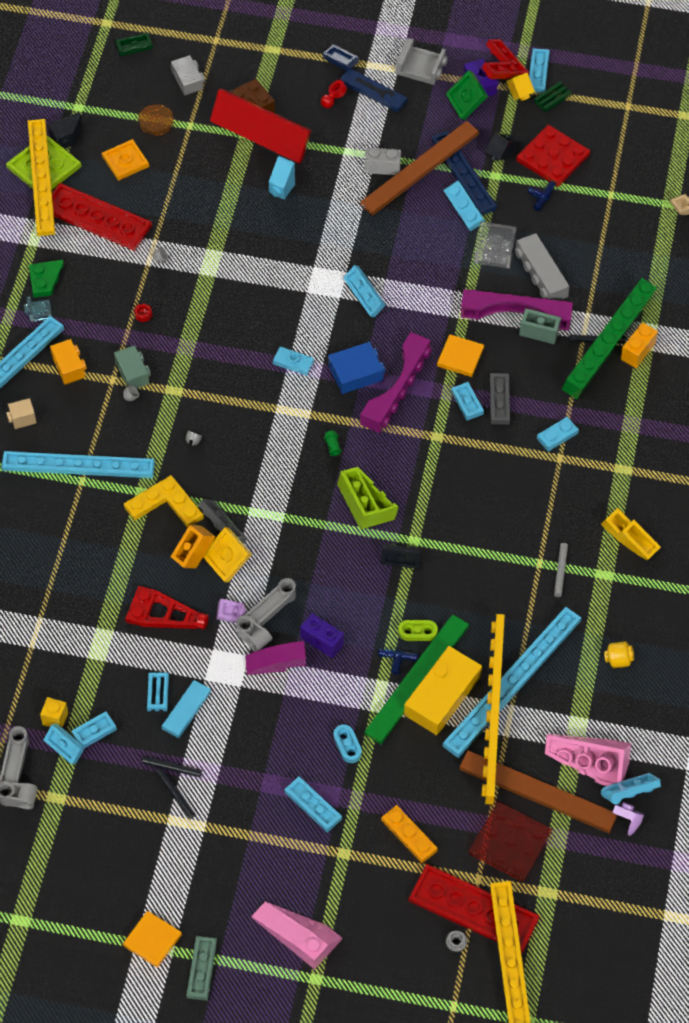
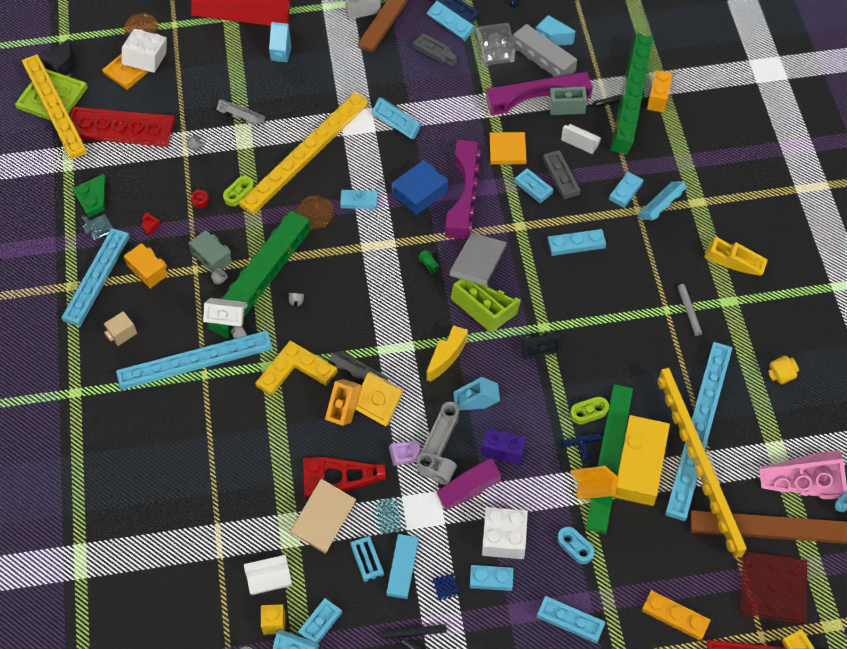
camera: 20 degrees left, 0 degrees up
none -> white brick [122,29,167,73]
none -> red tile [142,212,161,236]
none -> white panel [203,298,247,326]
none -> green brick [207,211,311,339]
none -> light grey hinge [217,99,265,125]
none -> lime plate [223,176,254,206]
none -> light grey hinge [231,326,247,339]
none -> yellow plate [239,92,368,215]
none -> white panel [244,555,292,595]
none -> tan tile [289,479,356,554]
none -> clear orange tile [297,195,334,229]
none -> clear light blue bracket [377,499,401,533]
none -> dark grey hinge [413,33,457,67]
none -> yellow slope [427,326,468,382]
none -> clear blue tile [433,574,459,601]
none -> light grey tile [450,233,507,286]
none -> medium azure slope [453,377,500,410]
none -> medium azure plate [470,565,513,591]
none -> white brick [482,507,528,559]
none -> medium azure slope [536,15,575,46]
none -> medium azure plate [548,229,606,256]
none -> white panel [561,124,601,154]
none -> light orange panel [571,466,618,500]
none -> medium azure plate [638,181,687,220]

